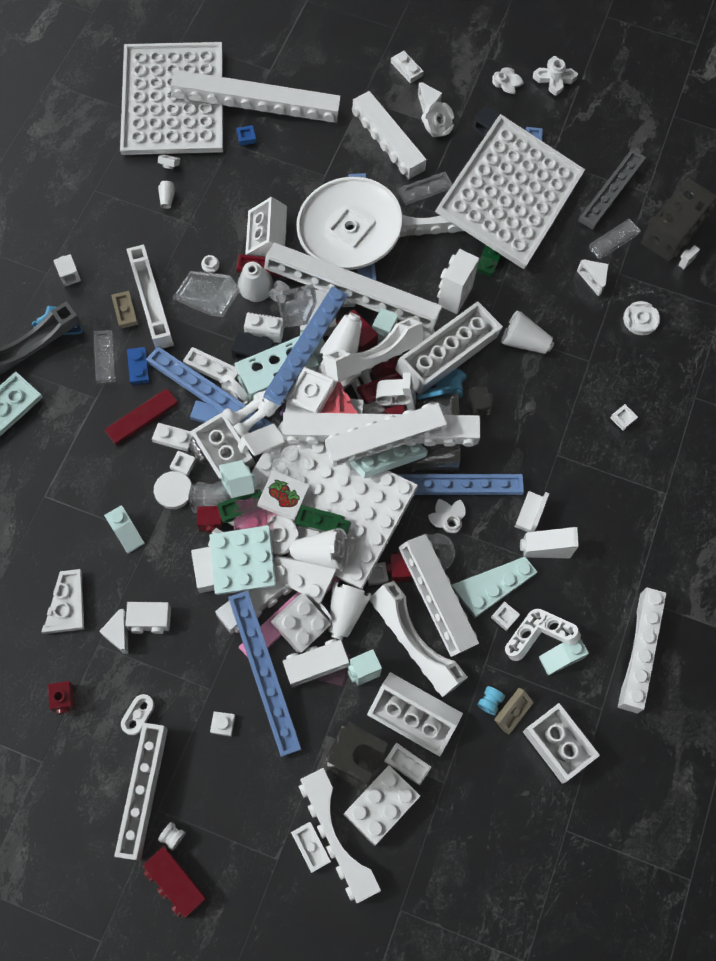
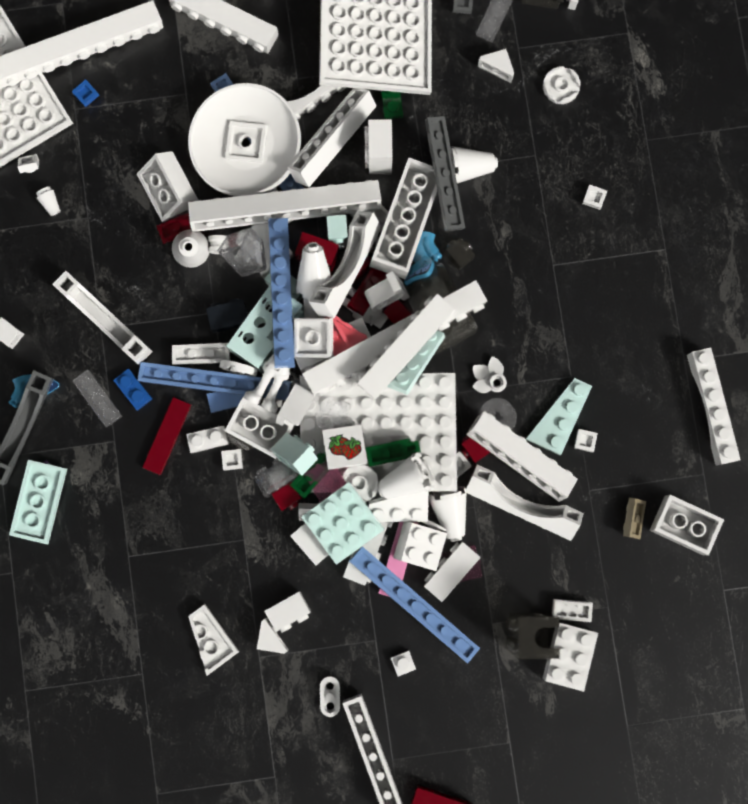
camera: 25 degrees left, 15 degrees up
dark red brick [48,681,75,715] -> none
light aqua slope [104,505,145,554] -> none
dark tan plate [111,291,138,329] -> none
white tile [154,471,193,509] -> none
white wheel [158,822,186,851] -> none
clear slope [173,271,240,317] -> none
white plate [201,255,219,273] -> none
white brick [244,312,284,343] -> none
white plate [291,822,331,873] -> none
white arch [298,768,381,903] -> none
light aqua brick [348,649,382,686] -> none
white slope [367,672,463,757] -> none
medium blue plate [396,474,524,495] -> none
clear plate [399,172,453,205] -> none
medium azure wheel [477,686,505,715] -> none
white beam [505,609,581,661] -> none
white panel [515,491,549,532] -> none
white slope [520,527,578,558] -> none
light aqua slope [539,638,589,675] -> none
none -> white brick [287,88,376,187]
none -> dark grey plate [425,116,465,231]

